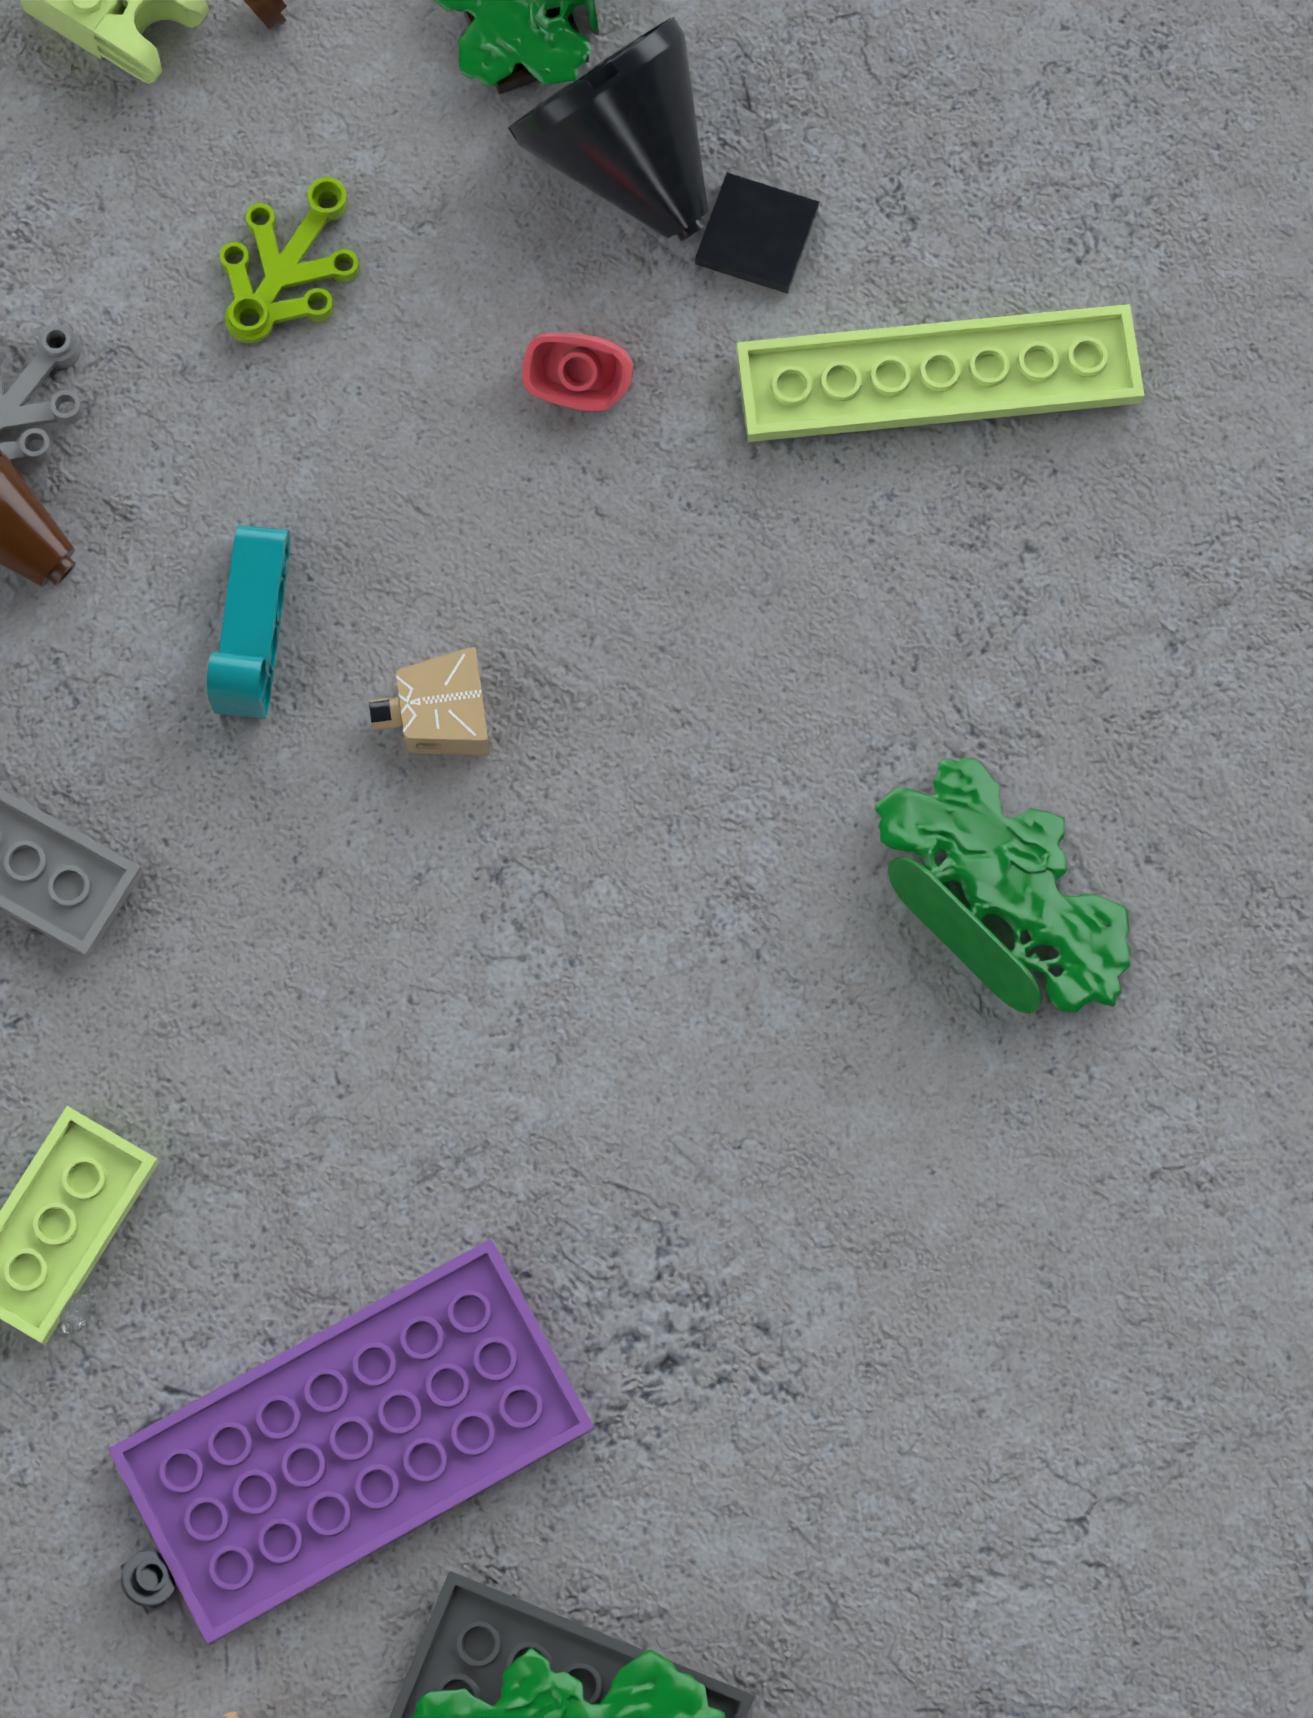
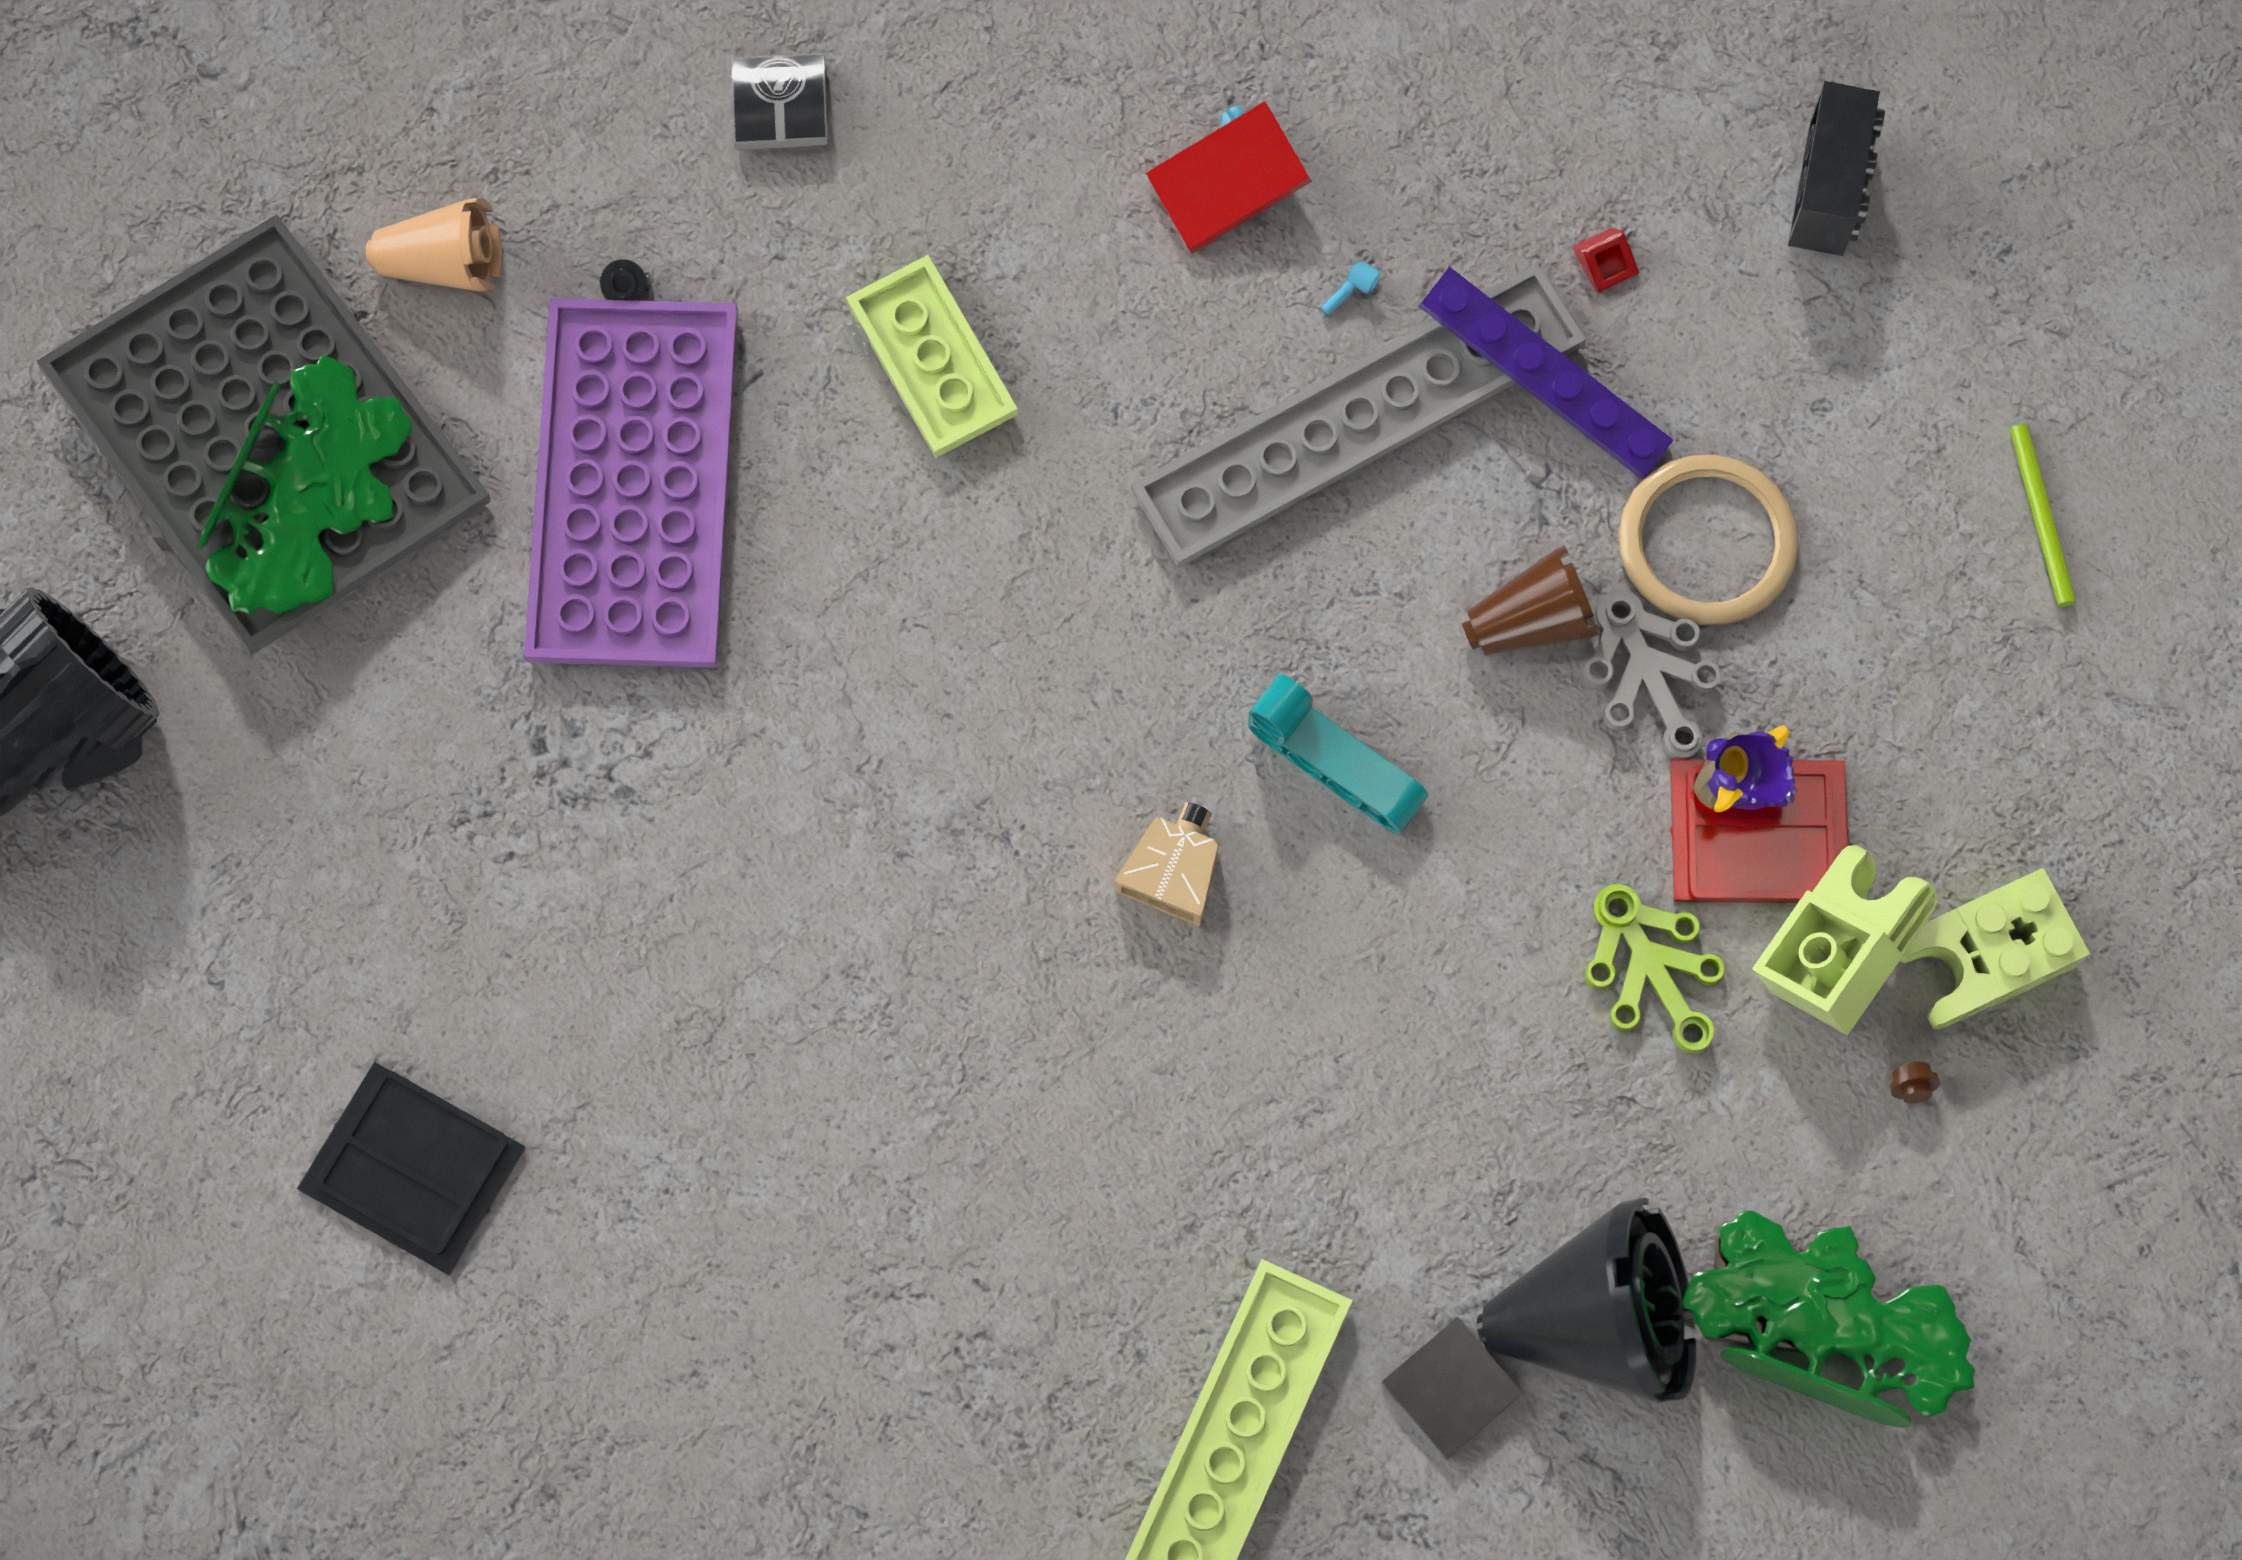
camera: 125 degrees right, 0 degrees up
coral piece [522,333,633,411] -> none
green plant [874,758,1131,1014] -> none
none -> black piece [297,1062,526,1276]
none -> piece [1670,759,1849,903]
none -> dark purple hair [1693,725,1797,812]
none -> yellowish green brick [1752,845,1937,1036]

